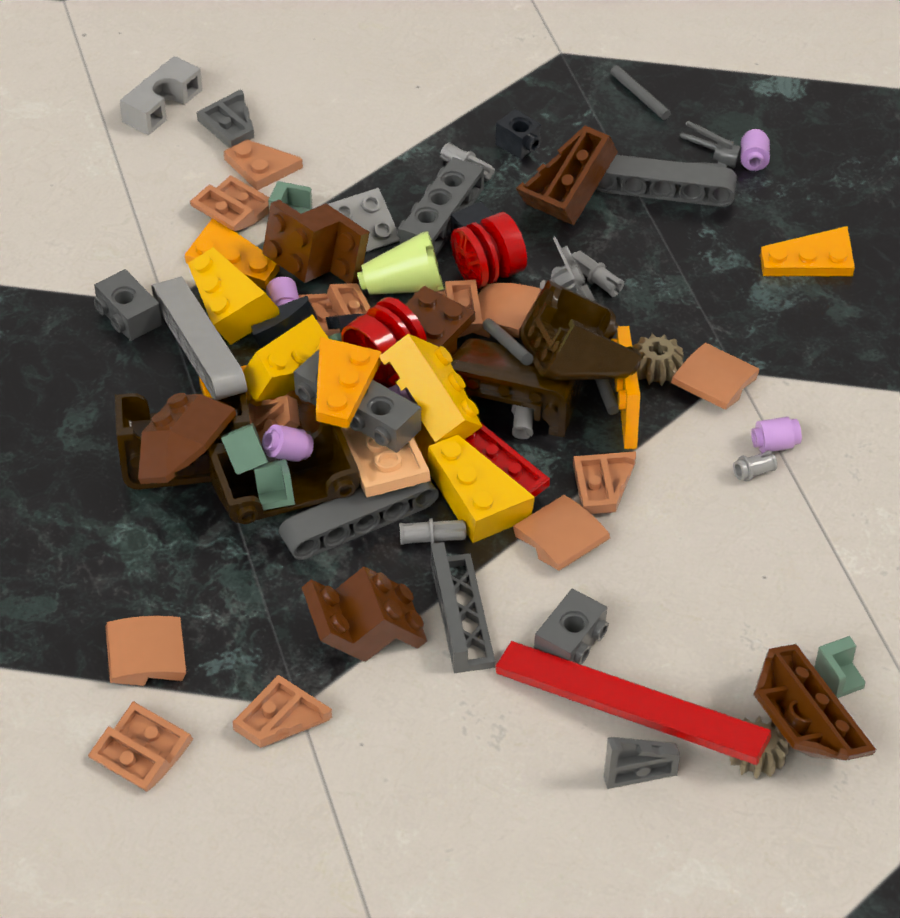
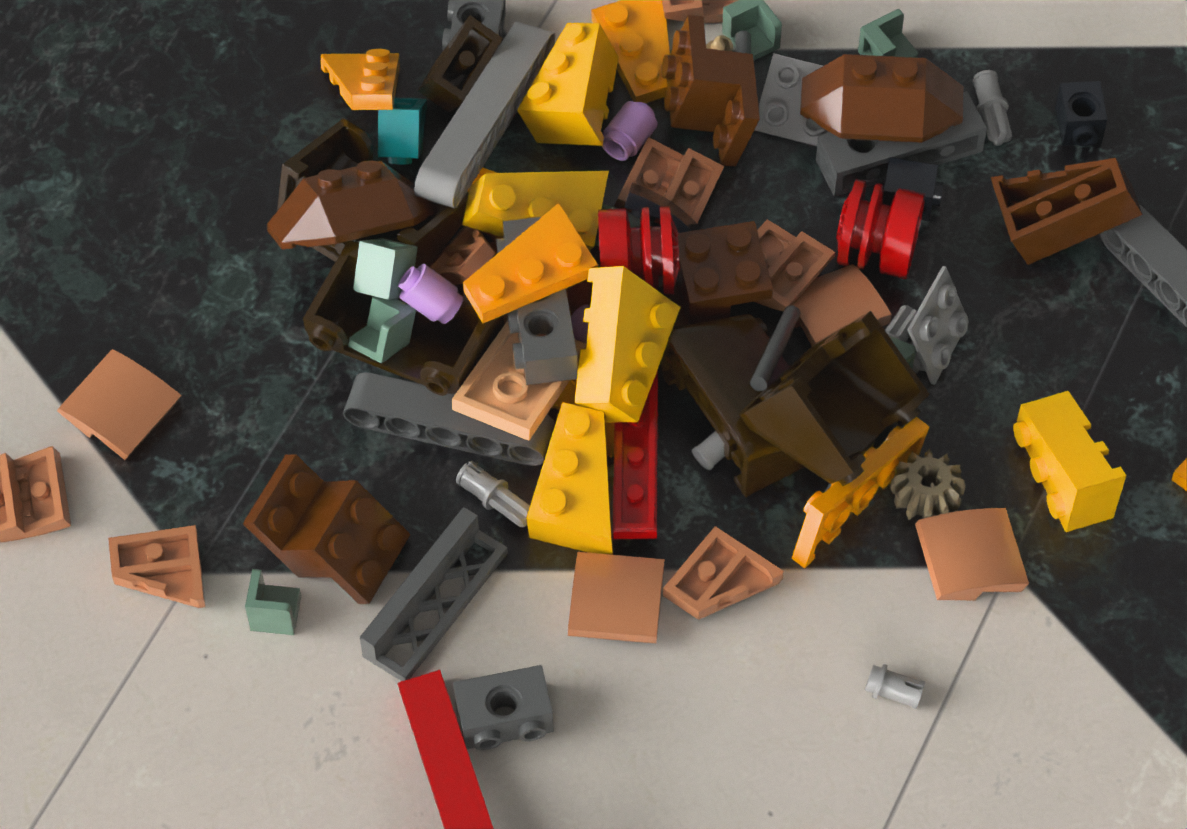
camera: 45 degrees right, 10 degrees up
black slope [251,296,318,348] -> none
yellowish green cone [357,231,444,295] -> none
light grey axle [571,251,624,297] -> none
lavender brick [751,417,802,453] -> none
none -> sand green panel [245,569,301,635]
none -> light orange wing [320,49,400,110]
none -> teal slope [378,98,427,164]
none -> dark brown slope [417,15,503,113]
none -> reddish brown wedge [800,54,964,143]
none -> sand green panel [858,9,918,58]
none -> yellow wedge [1013,391,1127,532]

